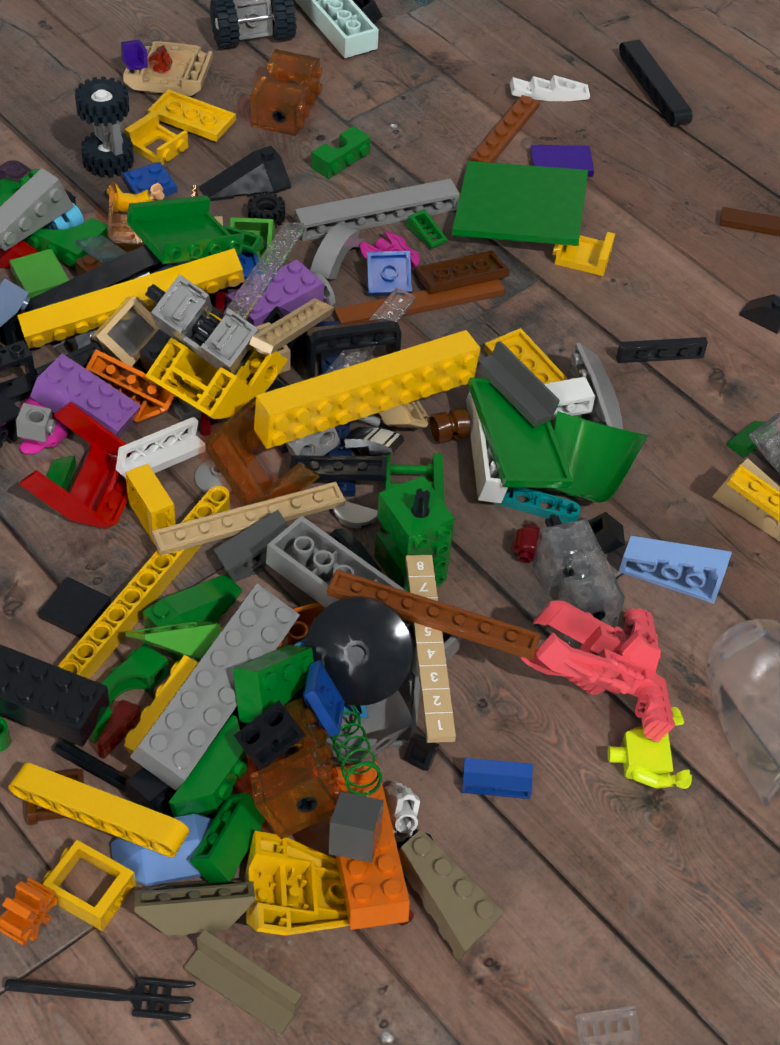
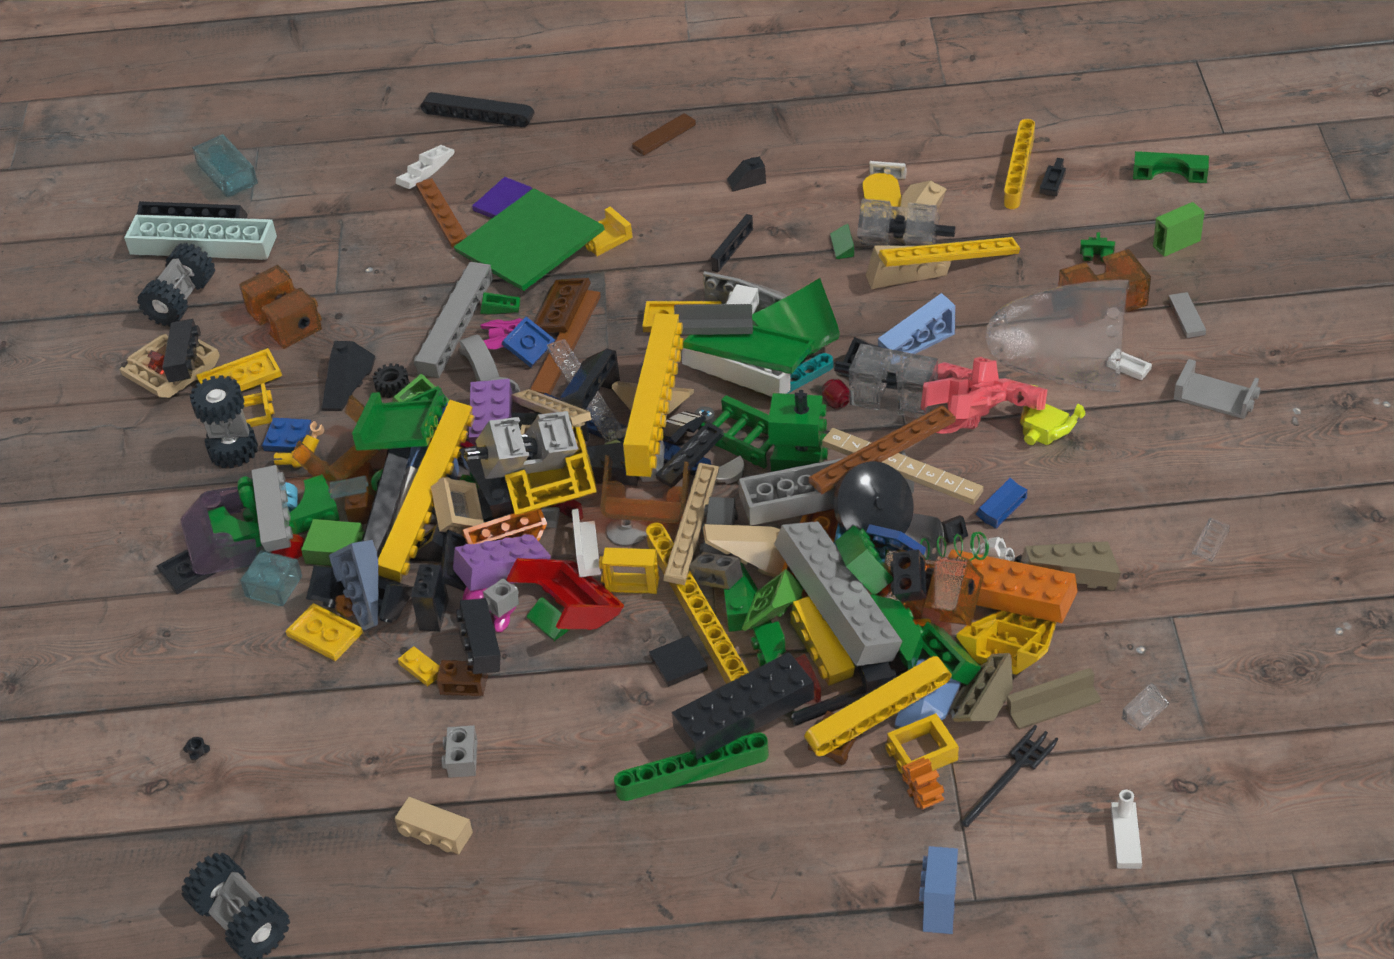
camera: 45 degrees left, 5 degrees down
dark purple panel [121,39,148,70] -> none
clear tile [224,223,305,320] -> none
green arch [311,126,371,179] -> none
dark grey head [329,792,384,863] -> none
reddish brown wheel [430,408,471,444] -> none
none -> black brick [162,319,201,383]
none -> flat silver brick [690,552,743,590]
none -> dark grey tile [695,407,715,424]
none -> tan wedge [703,524,785,577]

